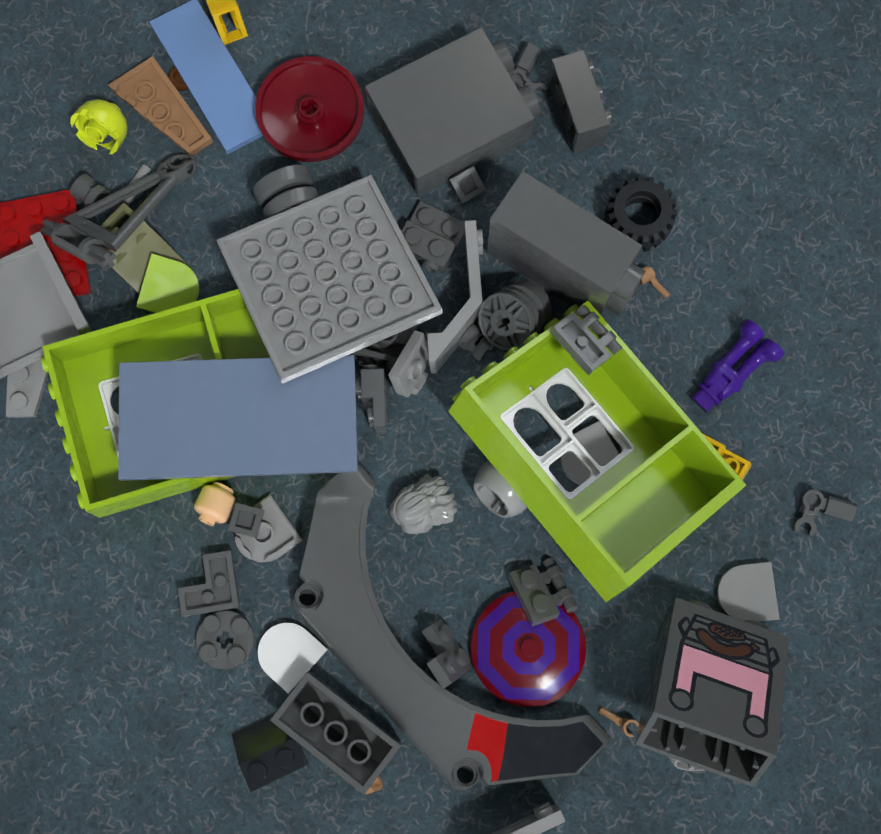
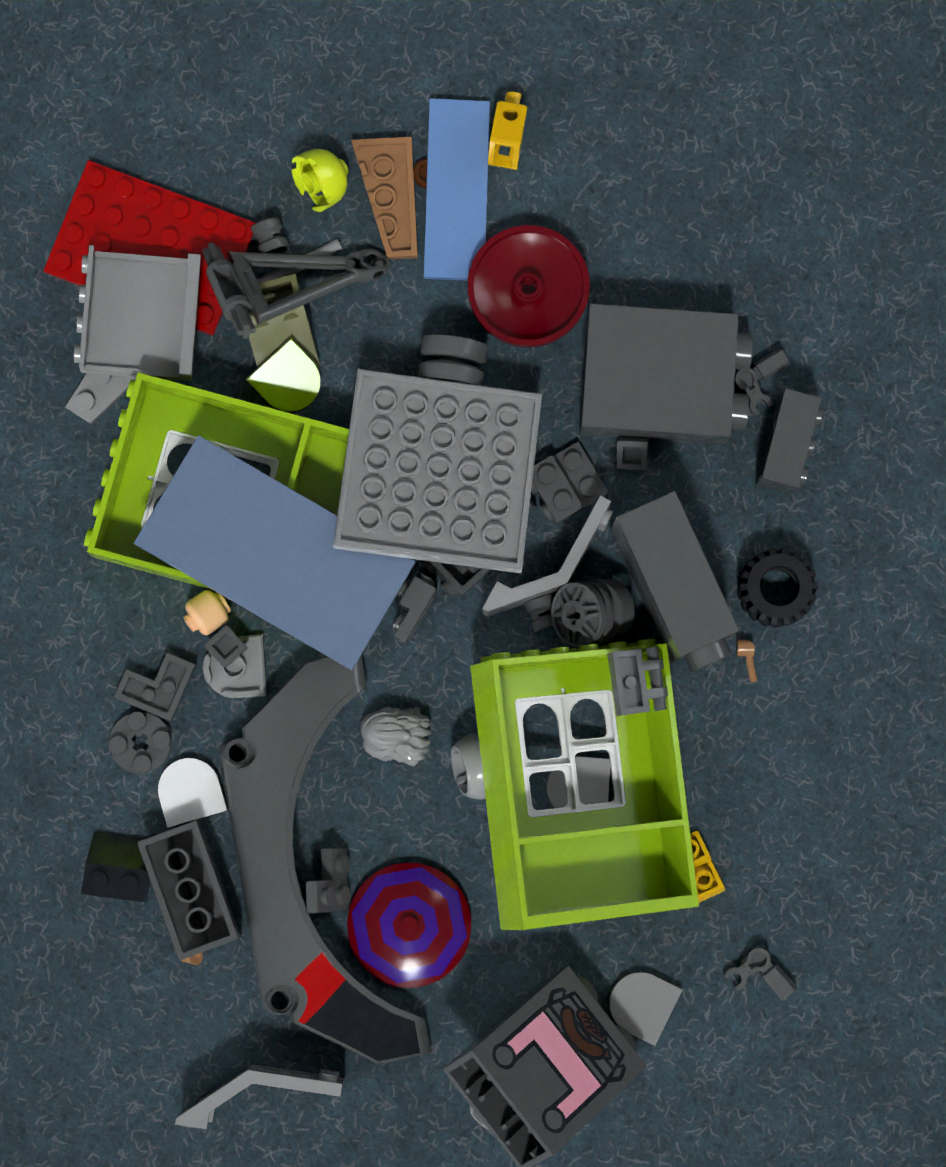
camera: 30 degrees right, 5 degrees up
light grey tile [388,330,429,397] -> none
dark grey plate [508,558,577,627] -> none
medium nougat hand [599,706,639,737] -> none
dark purple piece [691,319,785,413] -> none

